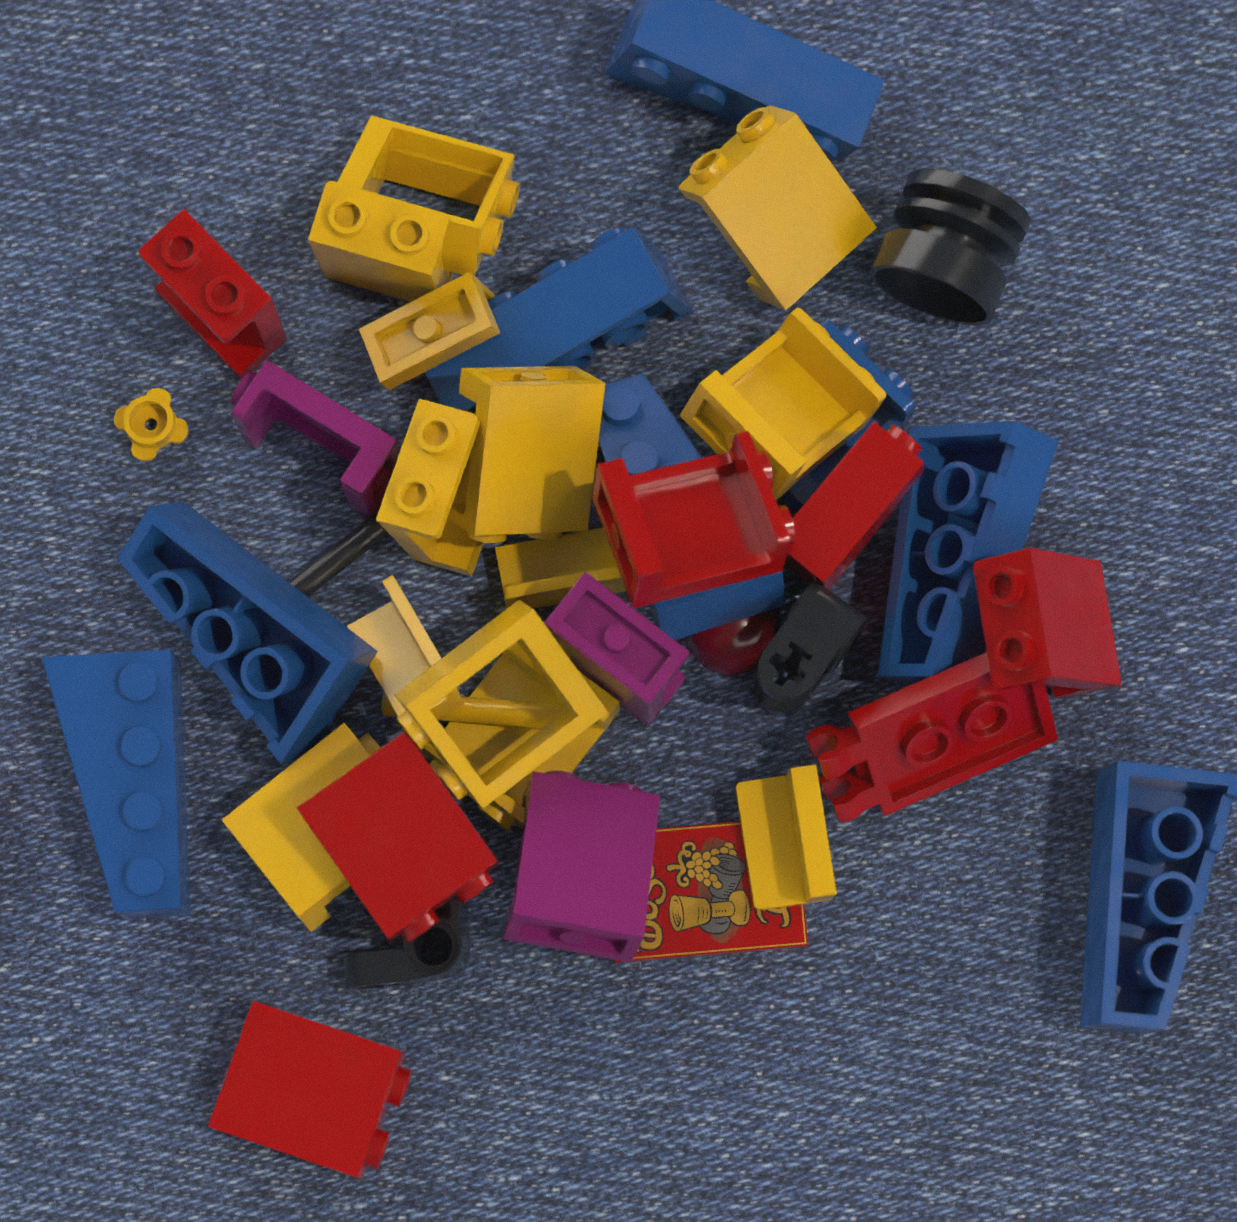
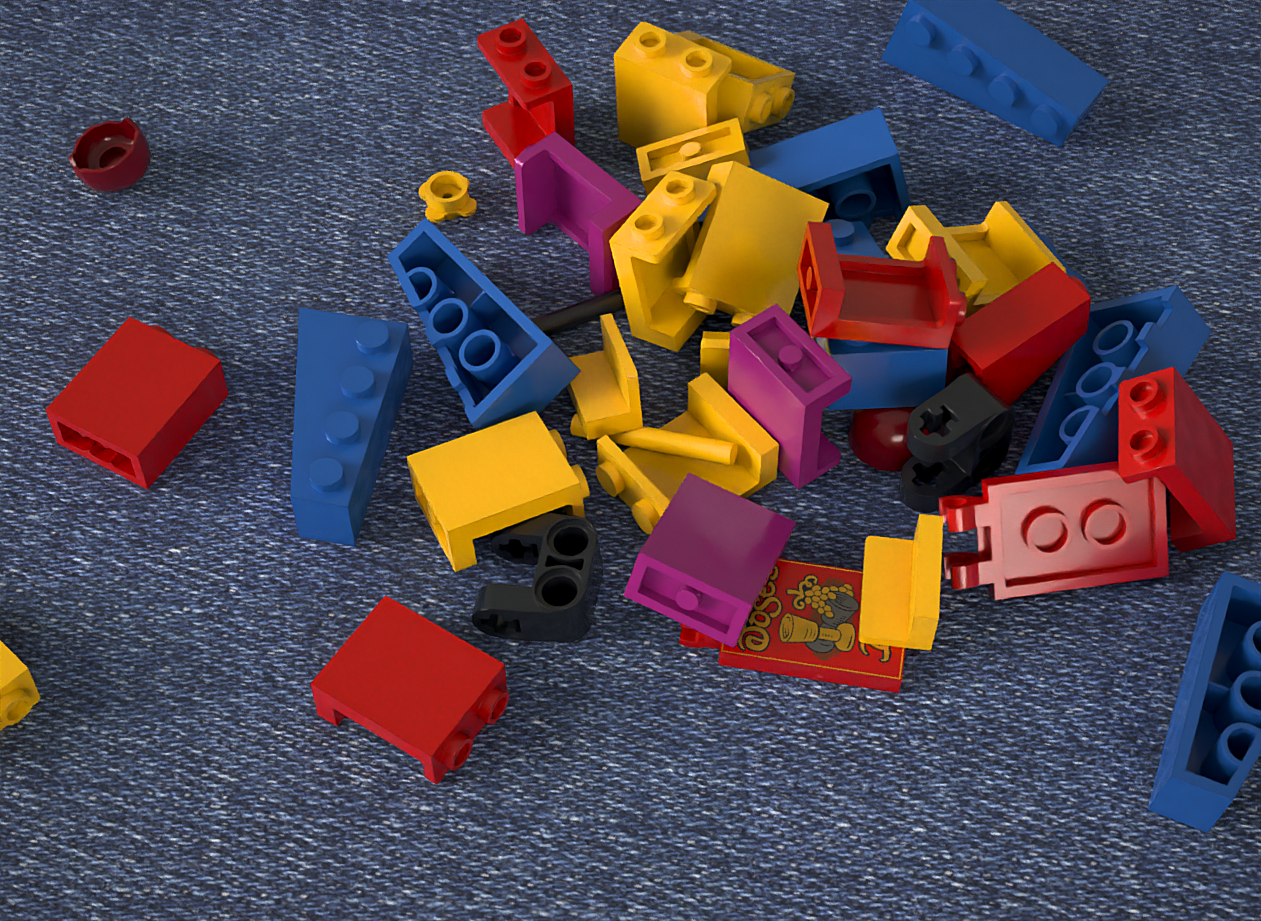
camera: 15 degrees right, 25 degrees down
red panel [296,731,498,943] -> none
yellow window [394,600,608,809] -> none
yellow panel [678,106,877,311] -> none
black wheel [869,168,1032,326] -> none

